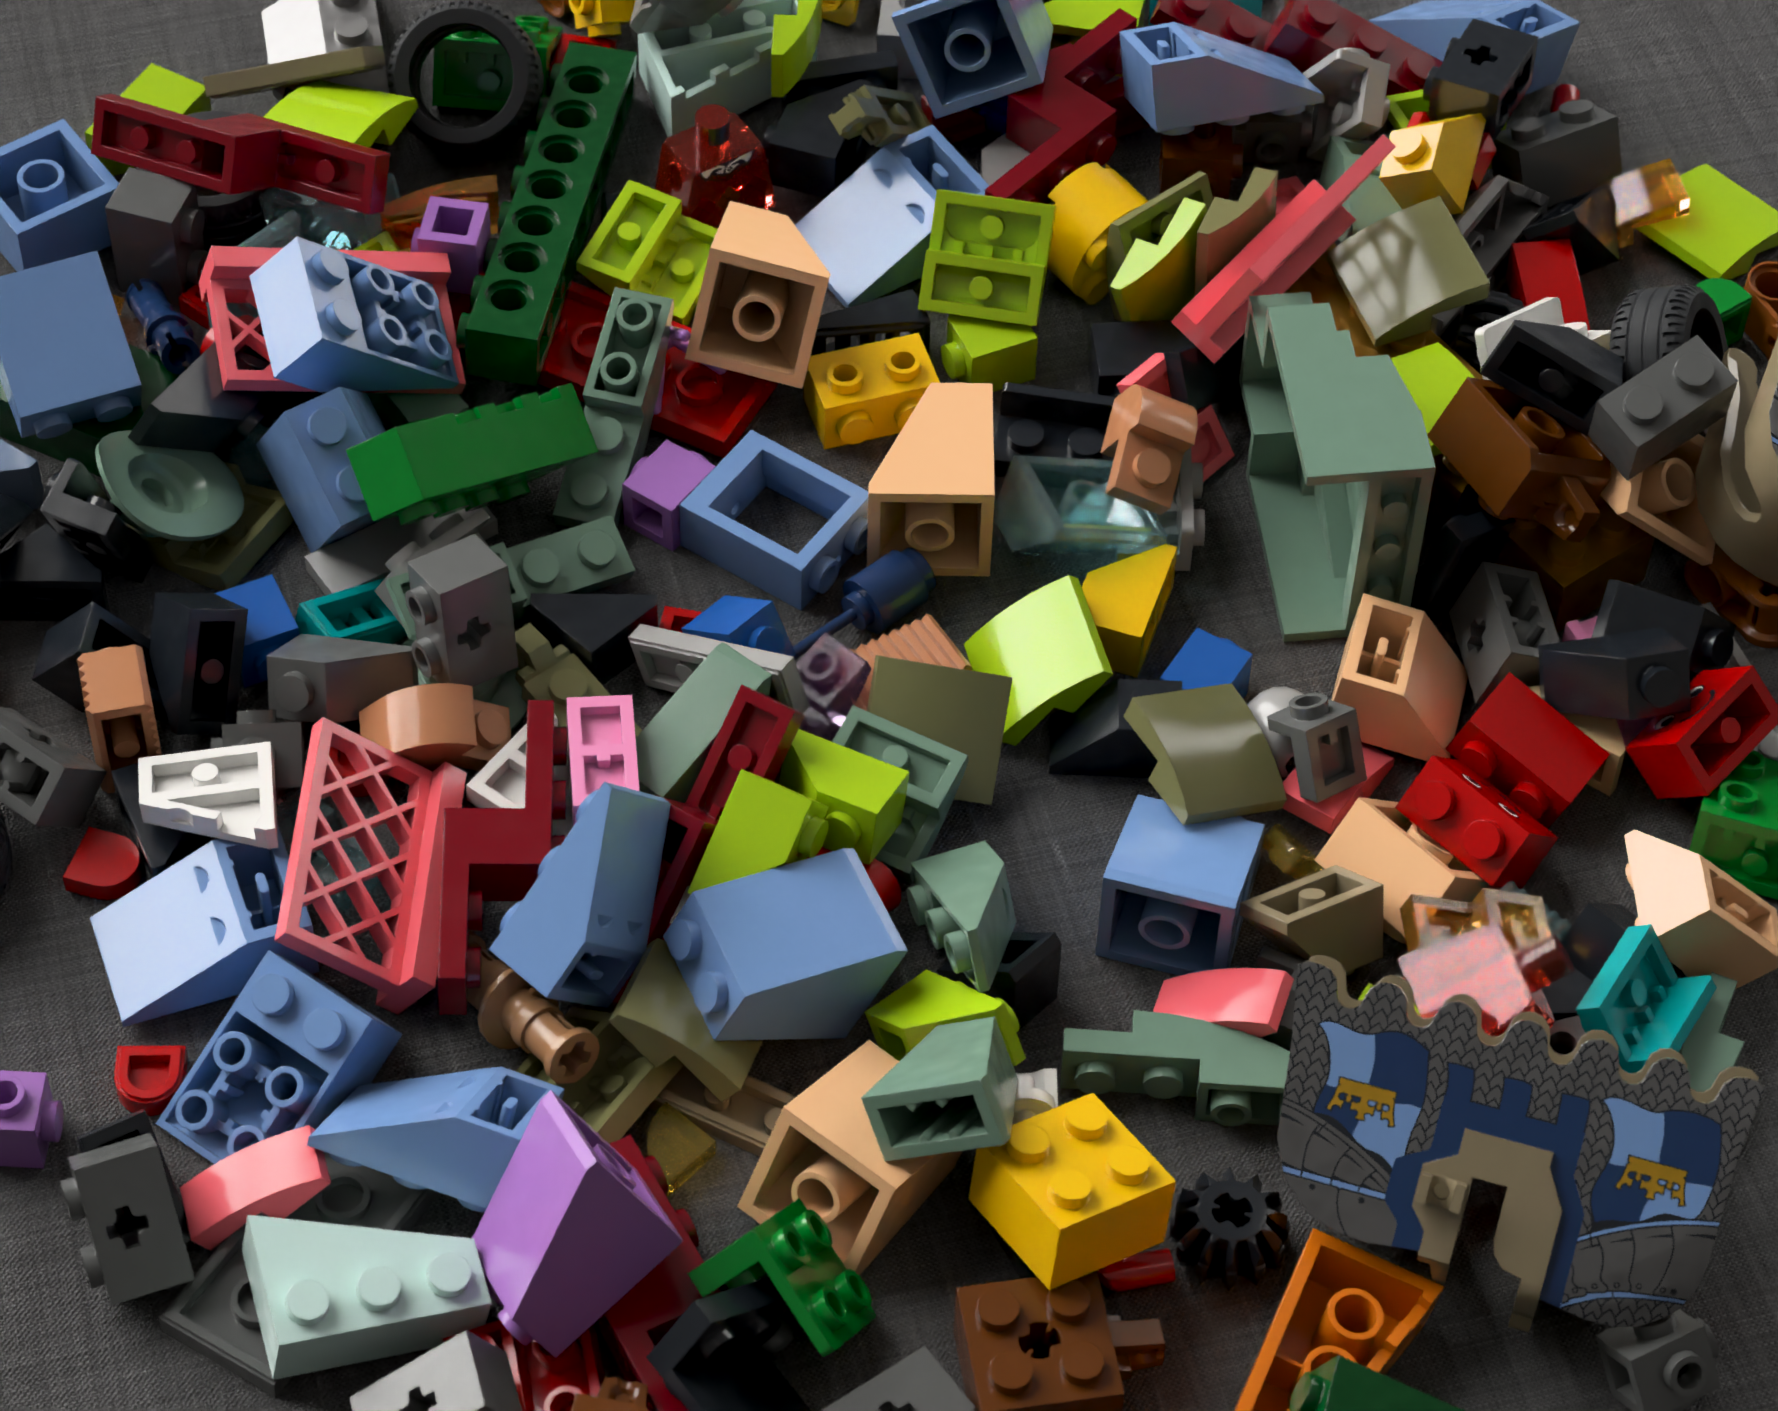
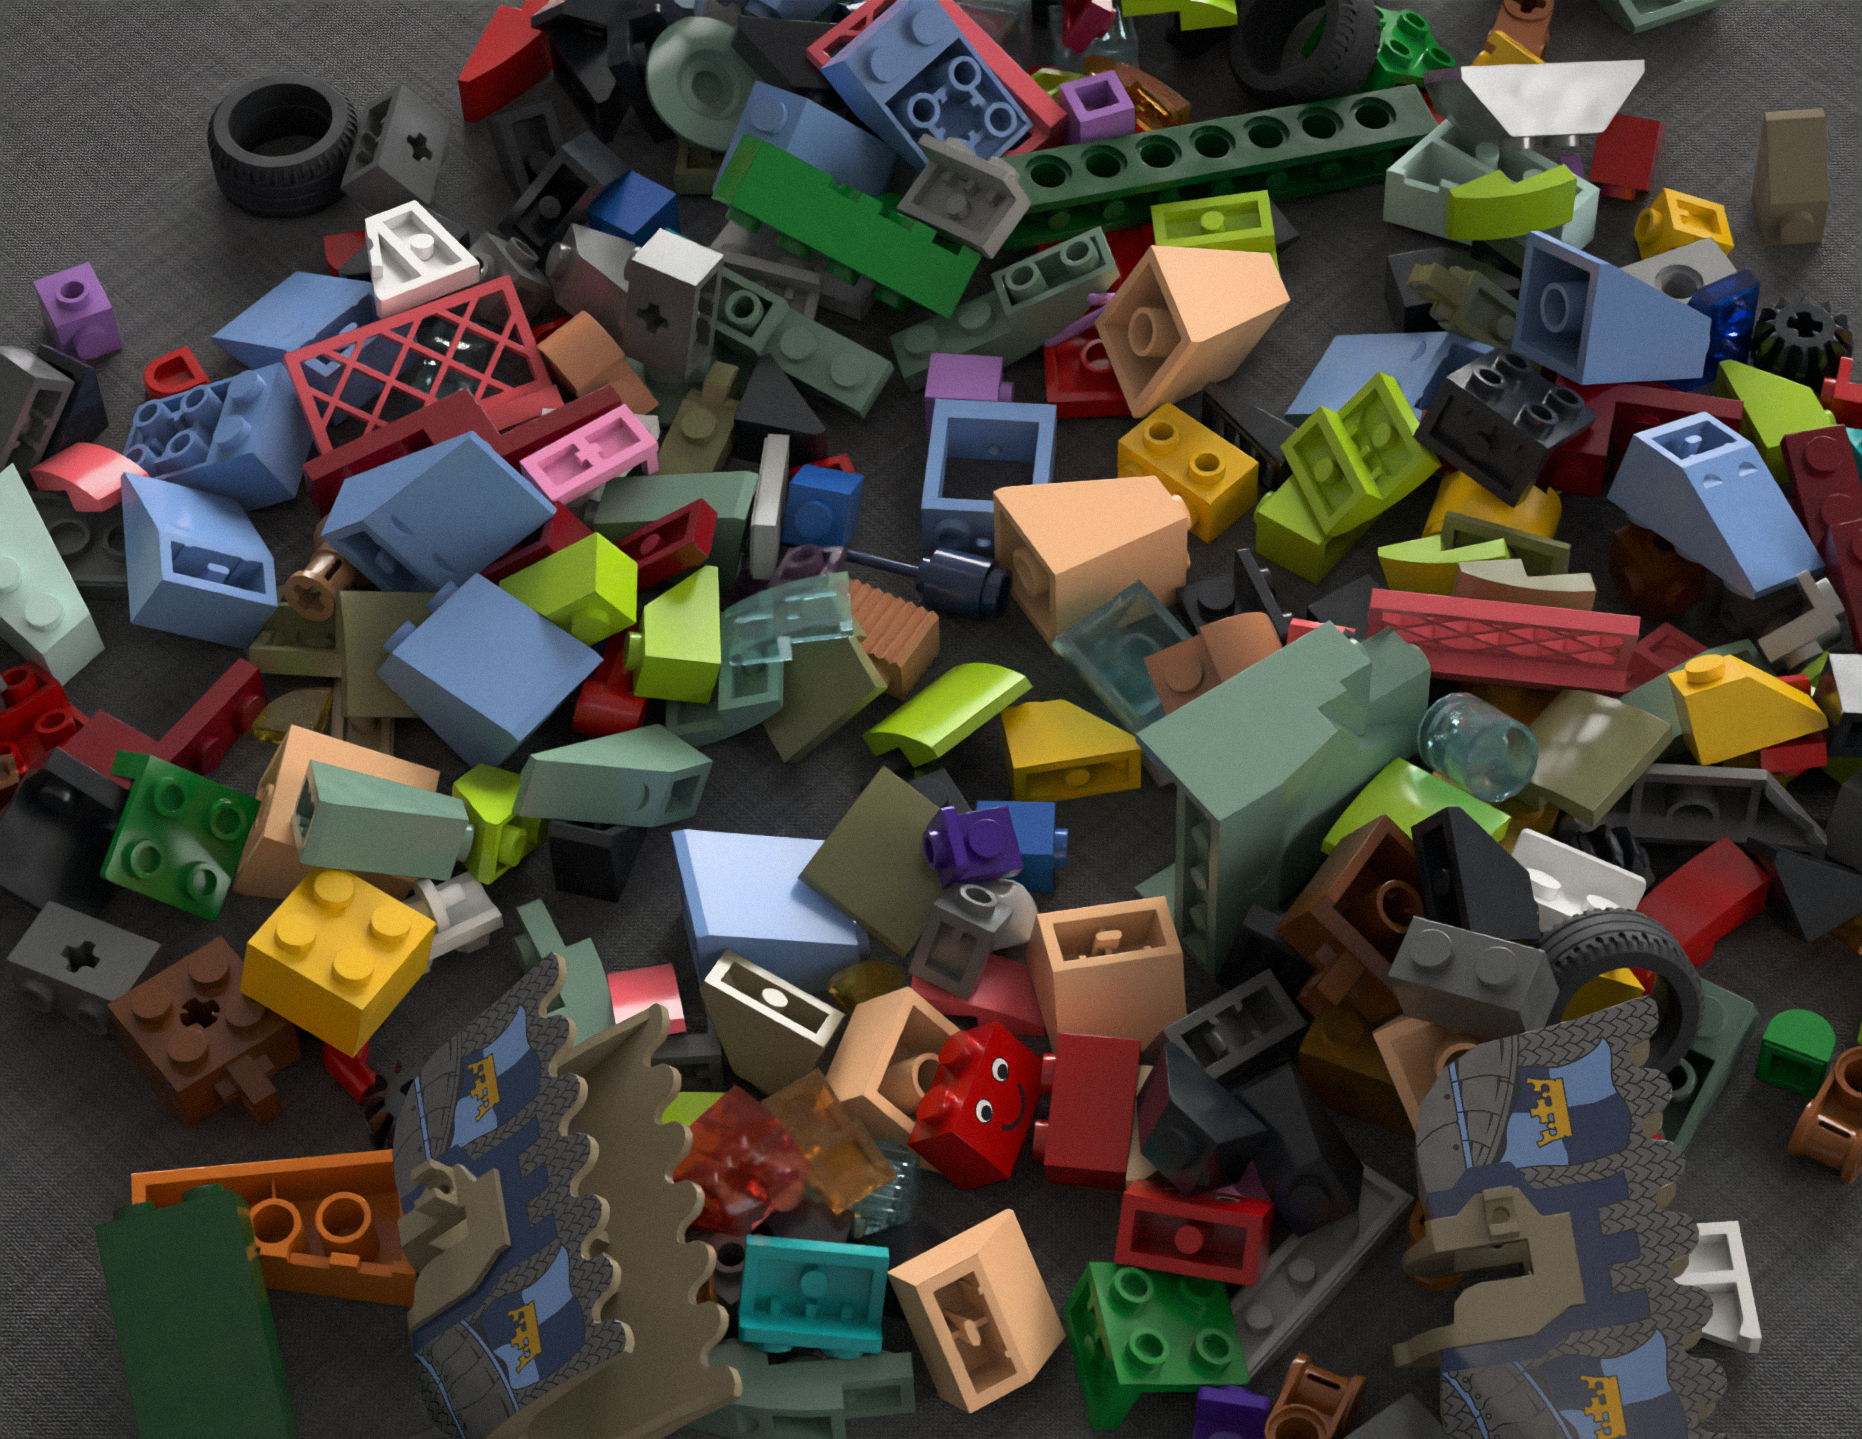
camera: 65 degrees right, 0 degrees up
nougat brick [77,645,162,793] -> none
medium lavender slope [472,1090,683,1358] -> none
clear red torso [655,104,776,229] -> none
none -> clear light blue slope [726,571,854,666]
none -> light grey bracket [896,134,1032,260]
none -> dark purple bracket [923,805,1024,889]
none -> black bracket [1413,347,1597,508]
none -> clear light blue wheel [1417,692,1539,802]

